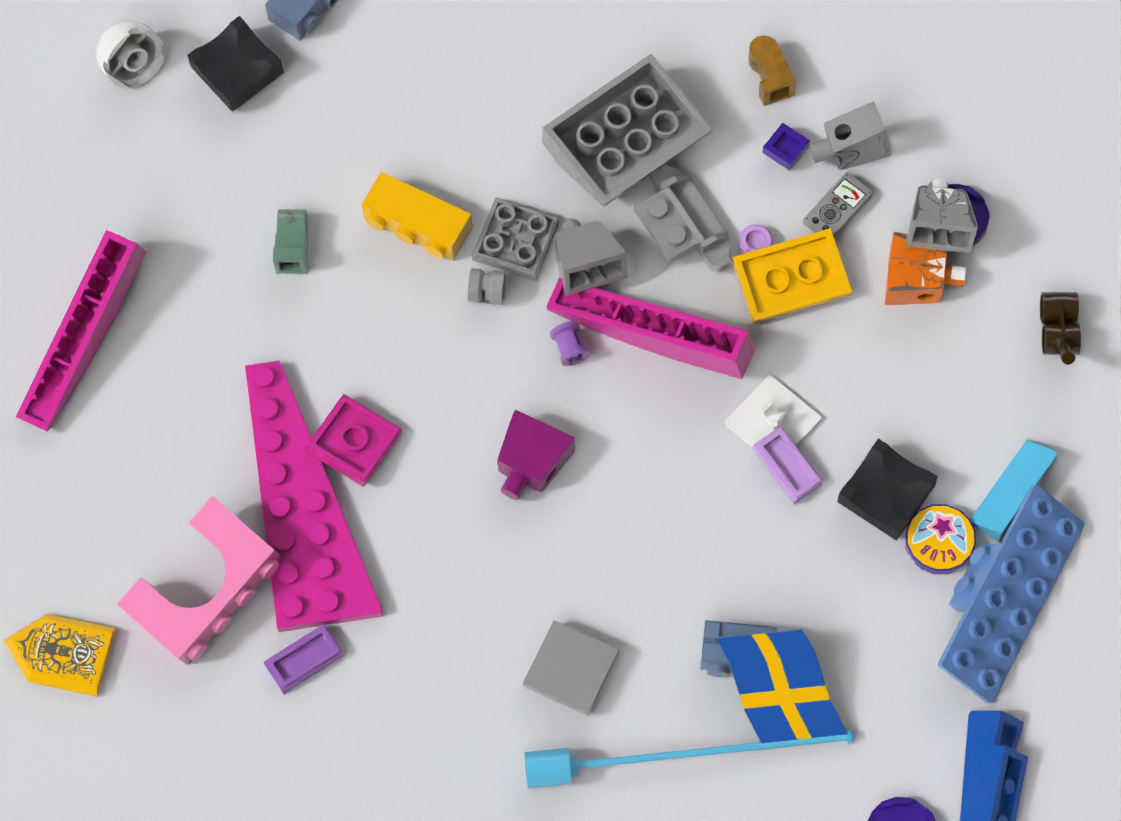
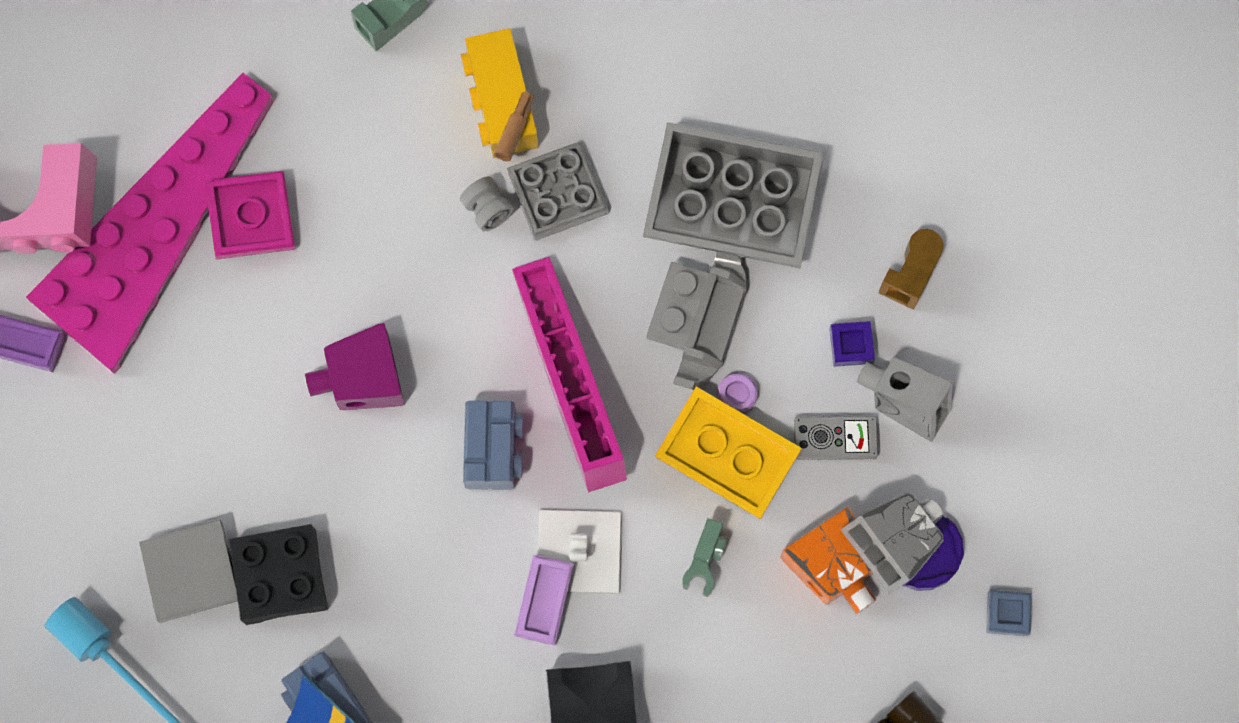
camera: 45 degrees right, 5 degrees up
medium lavender bush [550,321,590,366] -> none
light grey torso [554,219,628,296] -> none
none -> black brick [229,524,328,625]
none -> sand blue brick [463,401,523,490]
none -> medium nougat pin [494,92,534,162]
none -> sand green plate [682,518,728,597]
none -> sand blue tile [986,590,1031,636]

